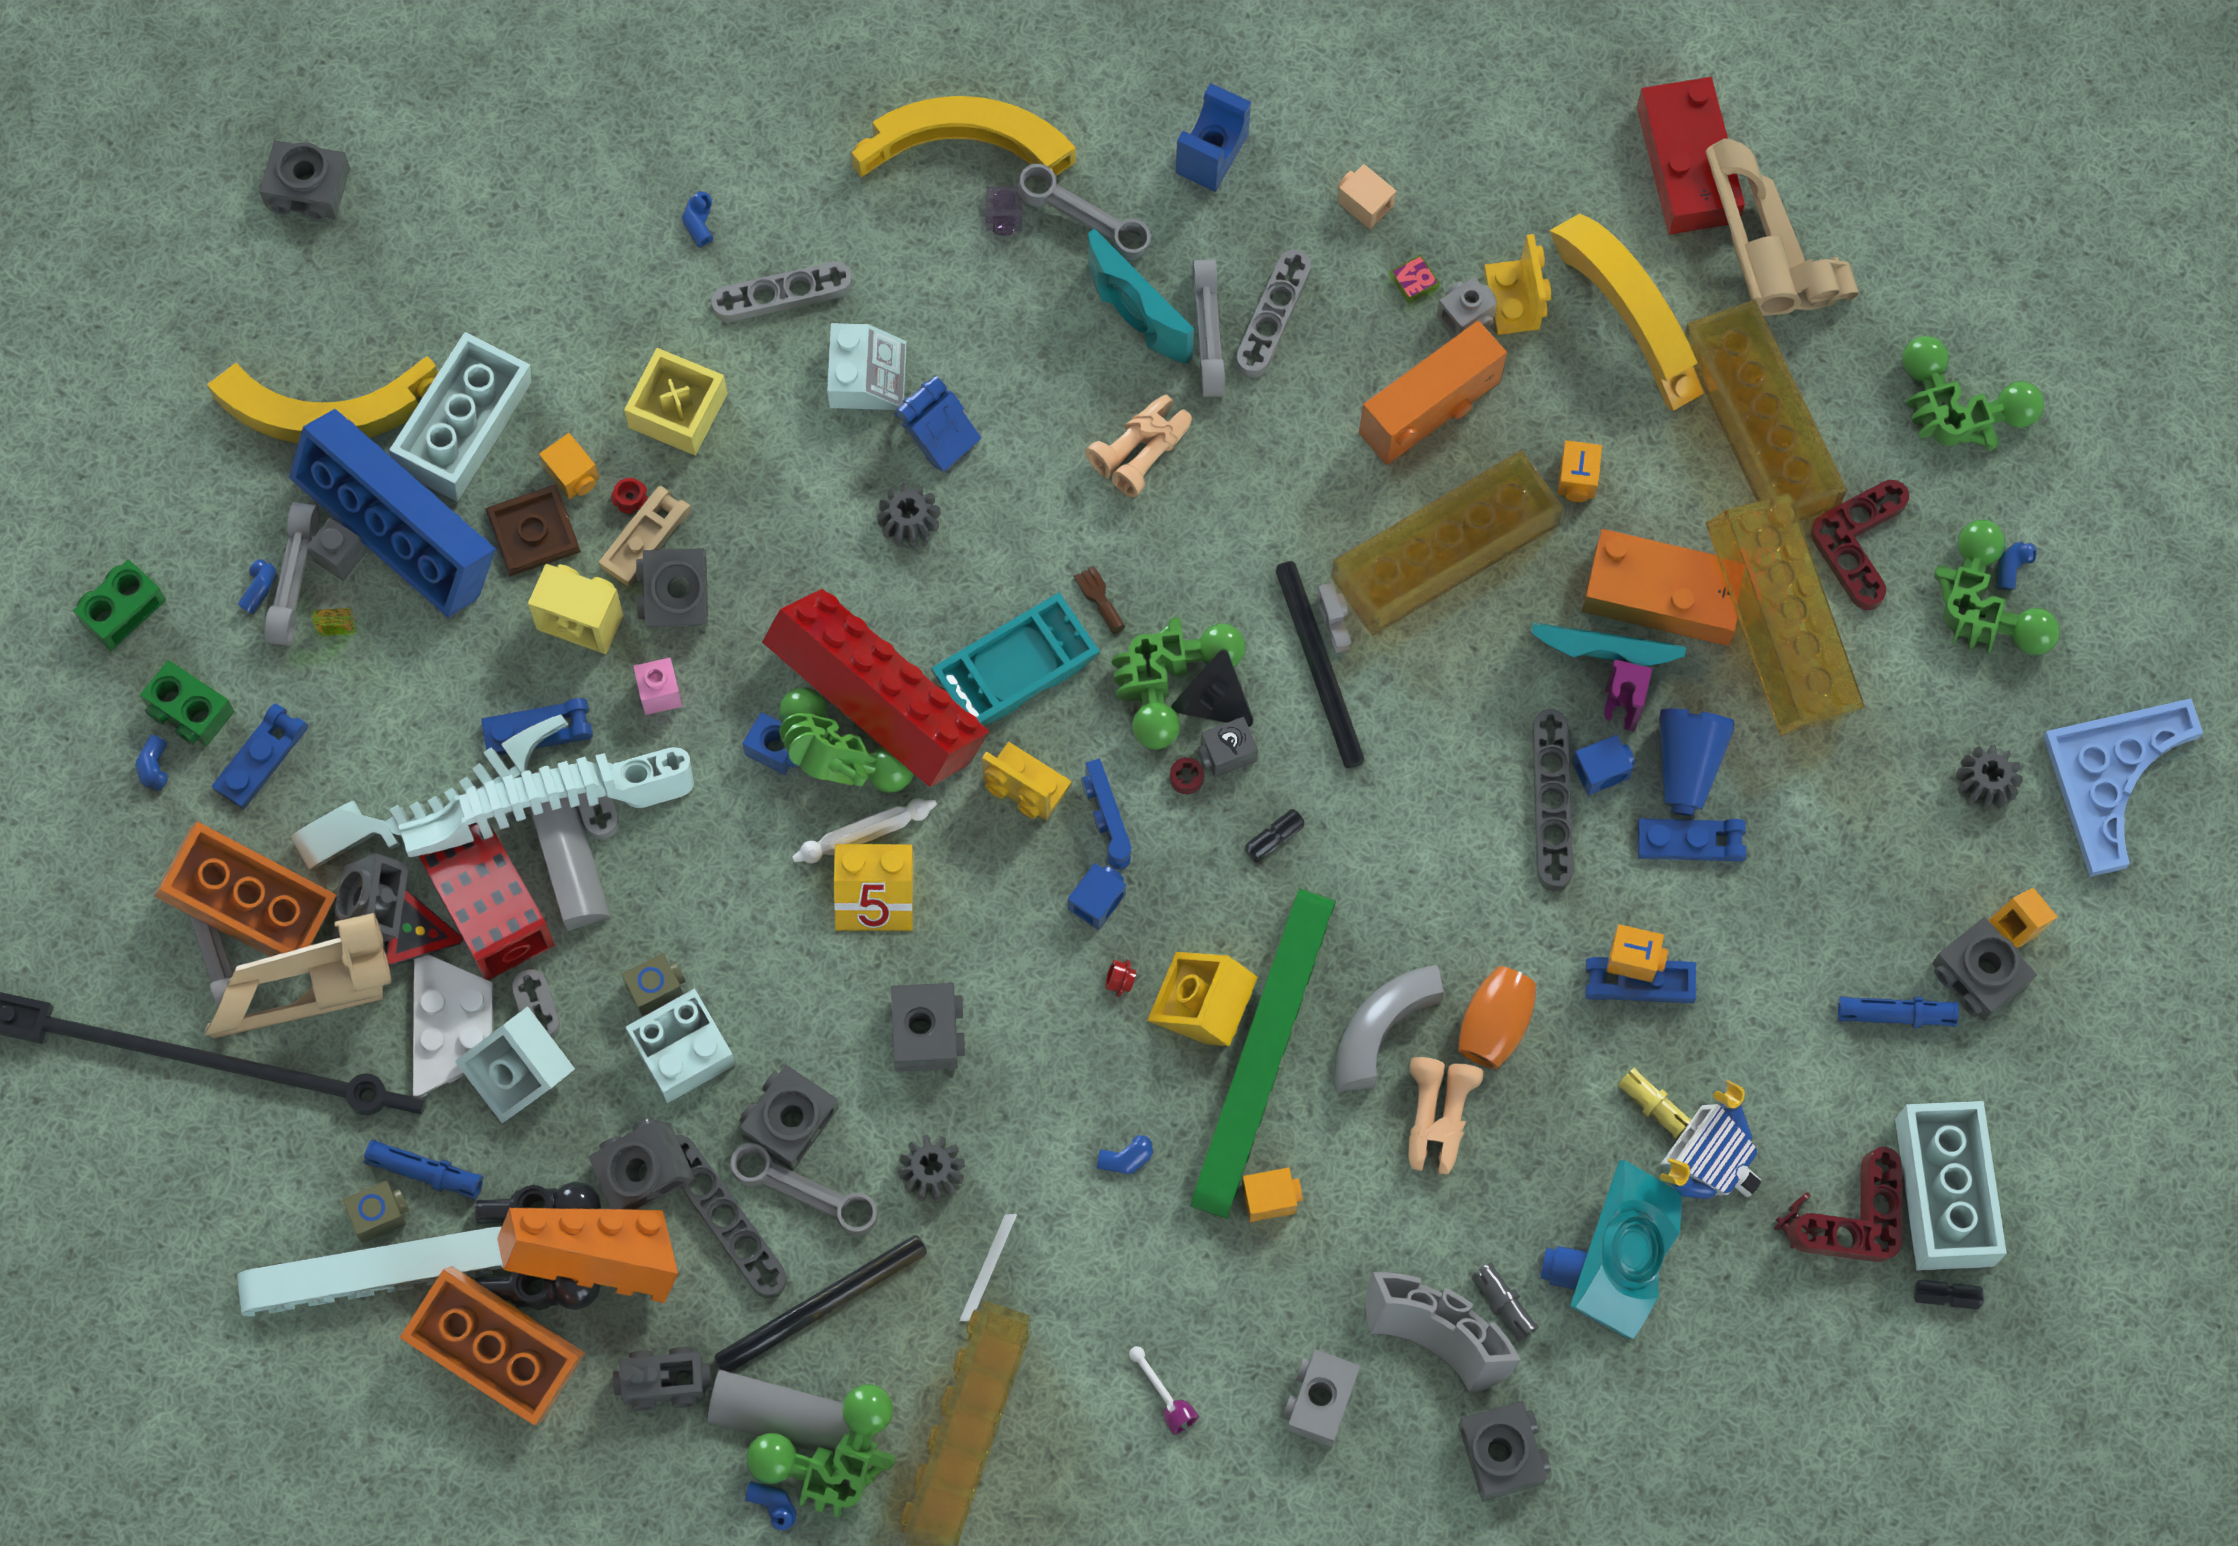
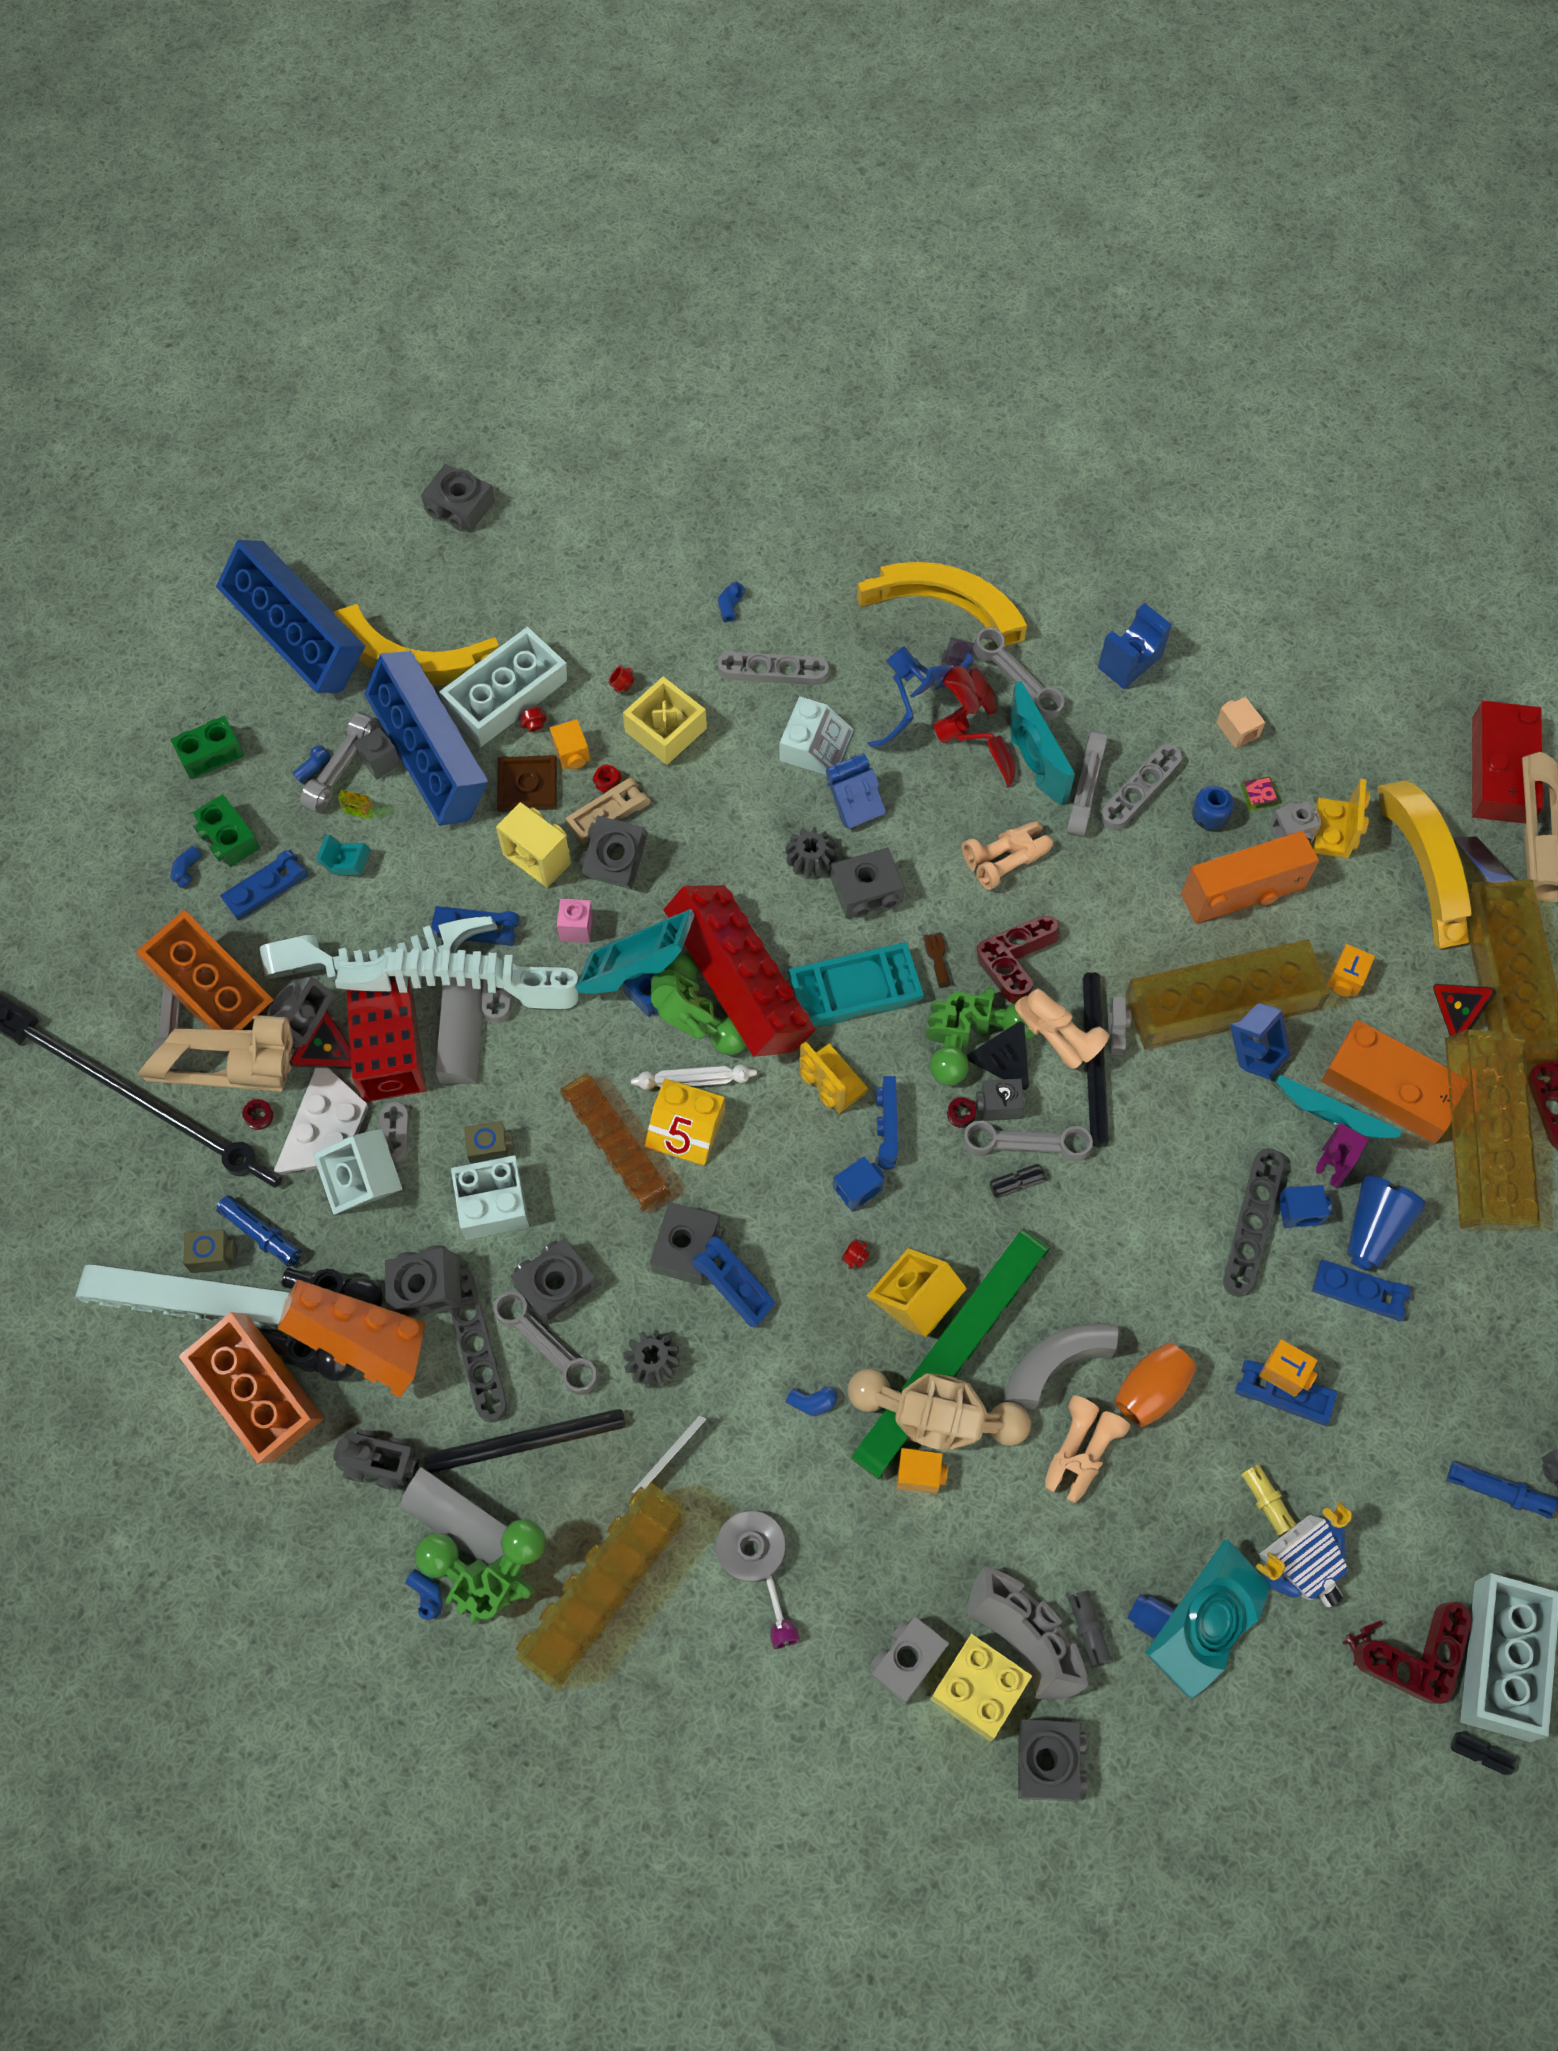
camera: 20 degrees right, 5 degrees down
none -> blue brick [216,540,366,693]
none -> dark red bush [242,1099,274,1130]
none -> teal bracket [316,835,371,875]
none -> red plate [519,708,547,732]
none -> clear orange beam [560,1072,671,1212]
none -> teal slope [576,909,695,993]
none -> red plate [608,665,635,693]
none -> blue plate [692,1237,776,1327]
none -> light grey dish [716,1511,786,1582]
none -> dark grey brick [830,847,905,919]
none -> tan piece [847,1369,1031,1450]
none -> blue plant [867,646,974,748]
none -> light yellow brick [930,1634,1032,1742]
none -> red plant [934,666,1016,788]
none -> light grey piece [963,1121,1093,1162]
none -> dark red beam [977,916,1060,1004]
none -> light nougat piece [1015,988,1109,1069]
none -> blue head [1192,785,1234,830]
none -> blue window [1230,1003,1291,1080]
none -> piece [1433,984,1496,1046]
none -> black sticker [1454,836,1513,883]

